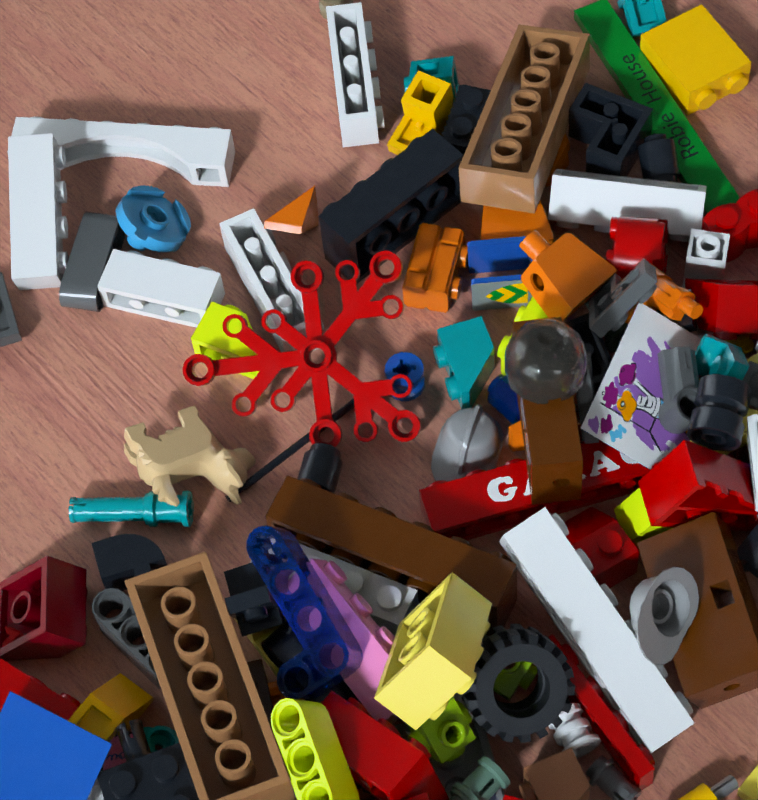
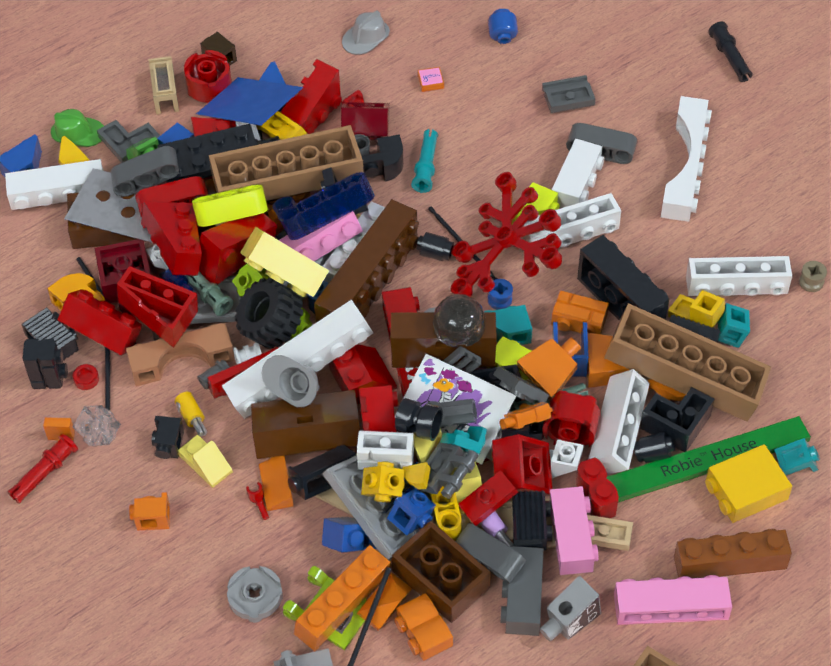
camera: 90 degrees right, 5 degrees down
white brick [8,133,69,290] -> none
dark azure plate [115,185,191,252] -> none
tan animal [124,405,256,507] -> none
orange slope [264,186,319,234] -> none

